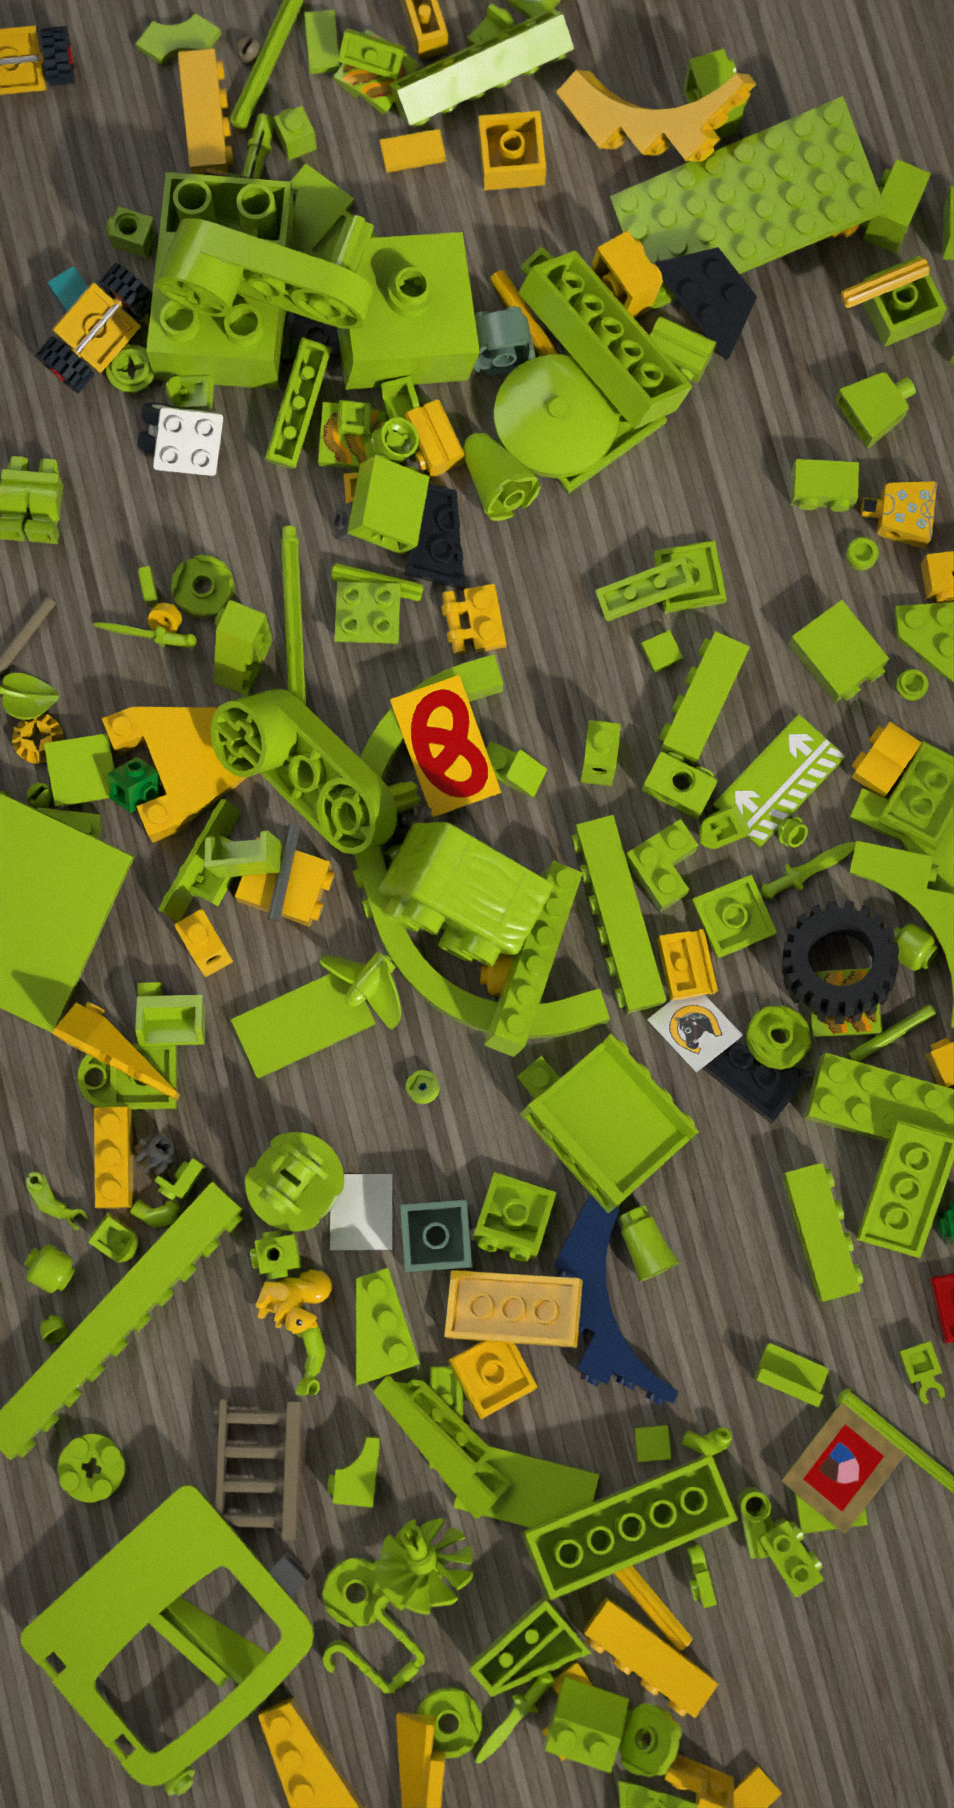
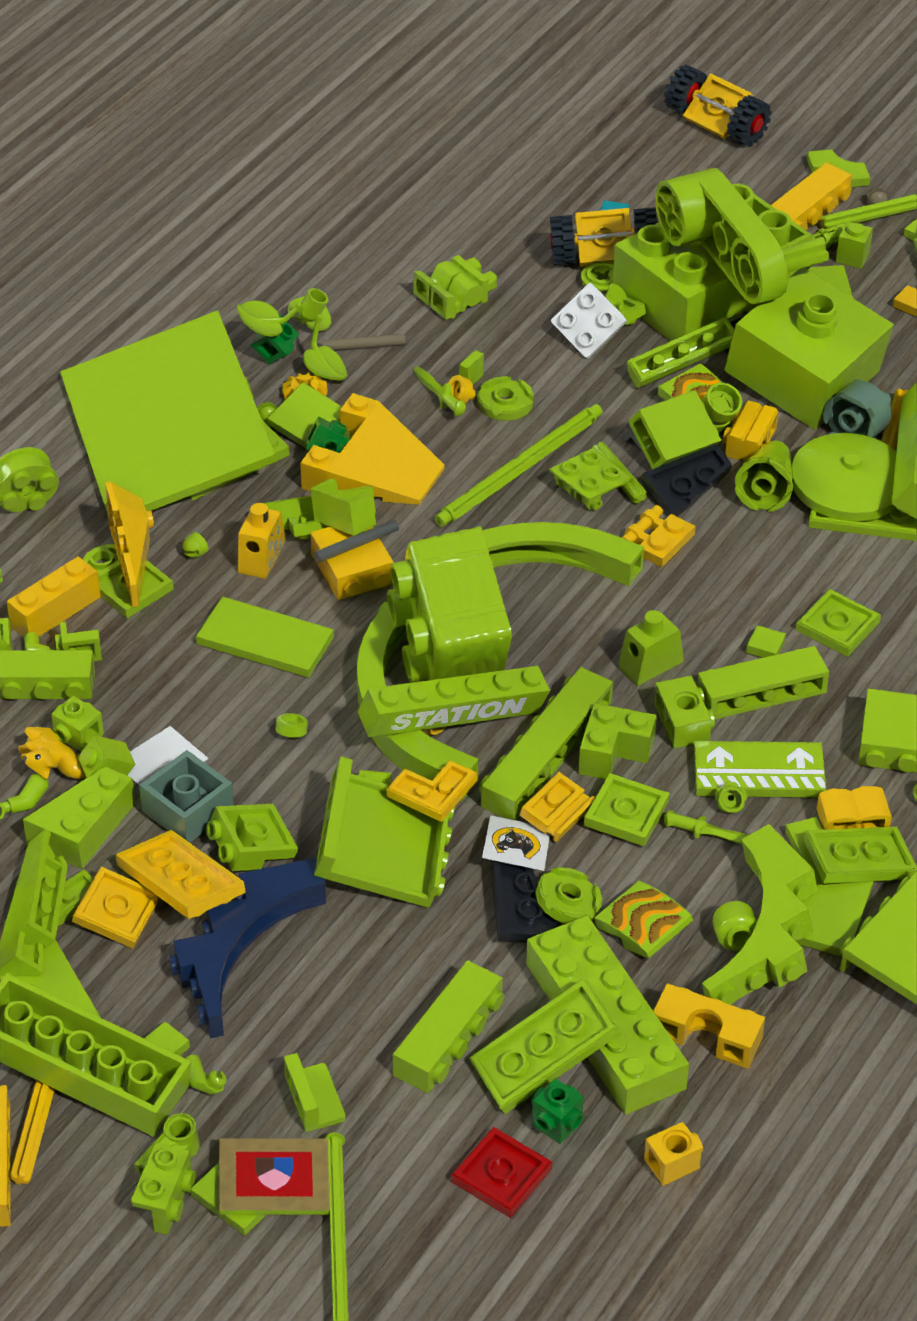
camera: 50 degrees right, 35 degrees down
dark grey gear [134,1133,175,1176] -> none
lime panel [136,995,206,1046] -> none
lime beam [210,689,421,854] -> none
lime wedge [213,600,273,696] -> none
lime piece [245,1132,345,1232] -> none
lime piece [319,952,401,1029] -> none
lime tile [337,400,371,437] -> none
lime panel [380,375,419,420] -> none
sticker [390,675,501,818] -> none
lime slope [486,741,547,798] -> none
lime plate [595,556,696,622] -> none
lime plant [616,1206,680,1282] -> none
lime plate [687,1544,717,1608] -> none
lime plate [699,804,751,849] -> none
black tyre [782,900,899,1024] -> none
lime bar [847,1003,936,1062] -> none
lime plate [898,1341,945,1404] -> none
none -> lime brick [78,735,136,778]
none -> yellow tile [386,760,478,822]

